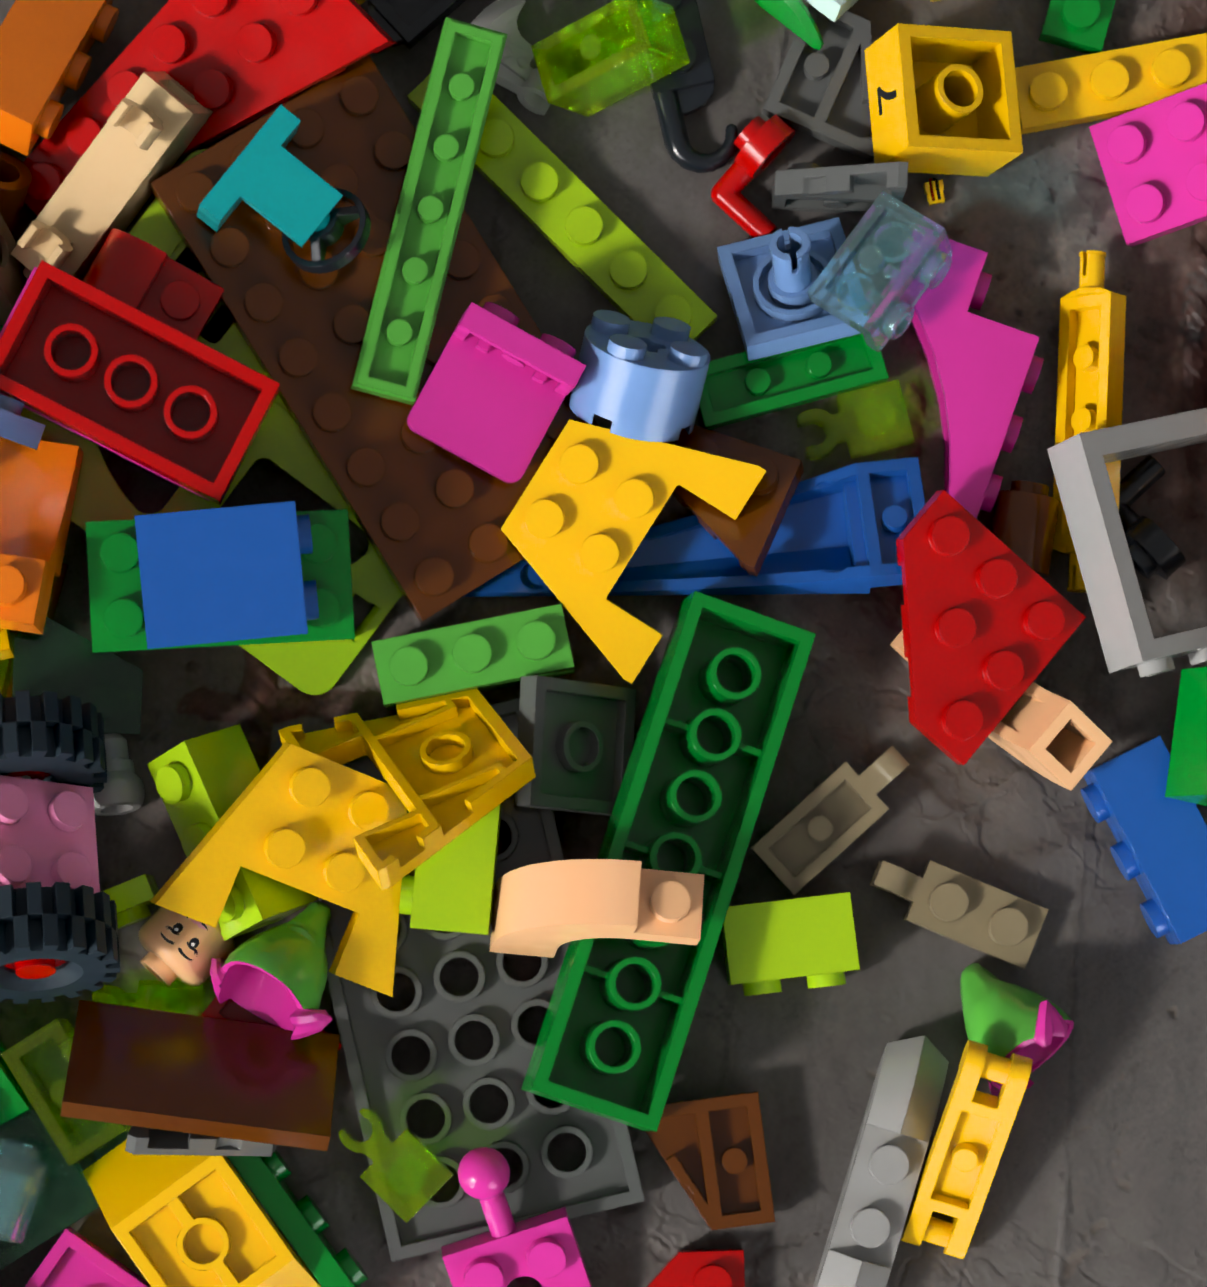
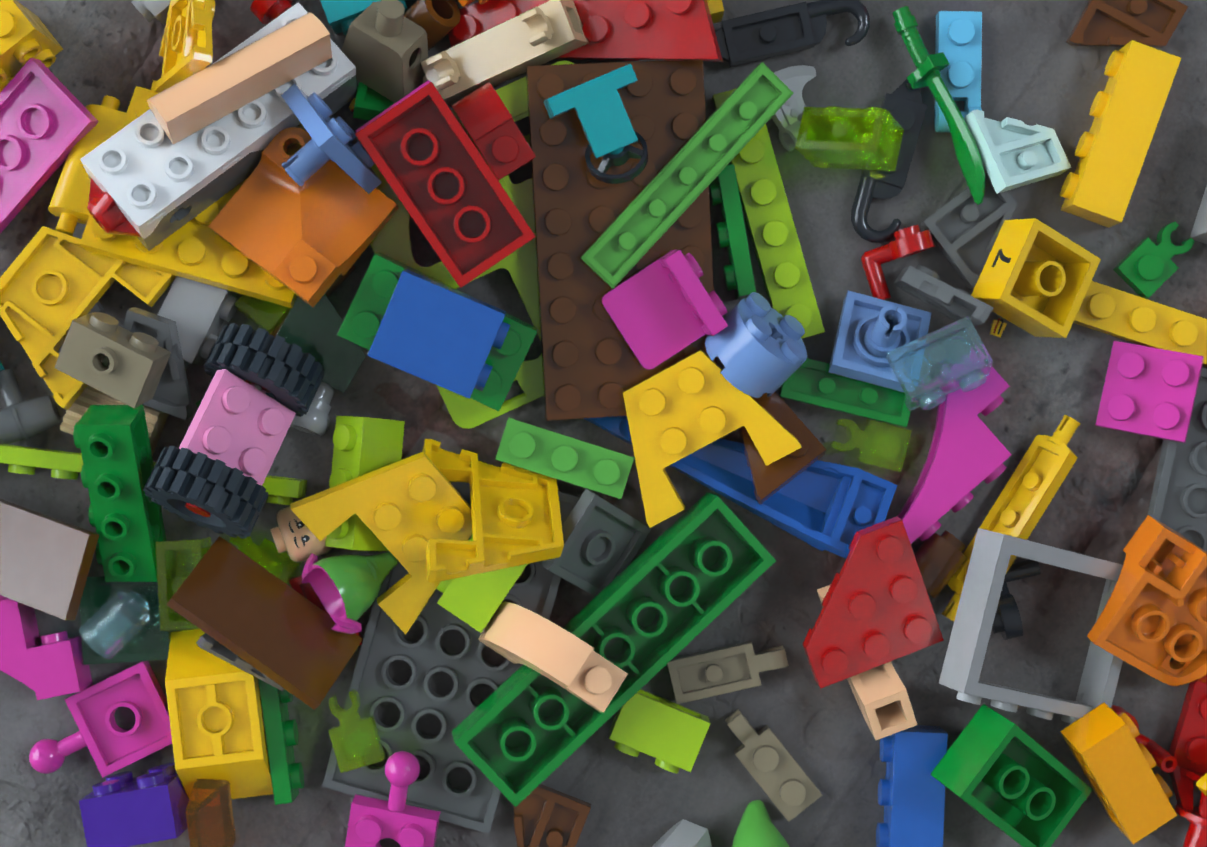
camera: 30 degrees right, 5 degrees up
none -> green plate [709,164,756,300]

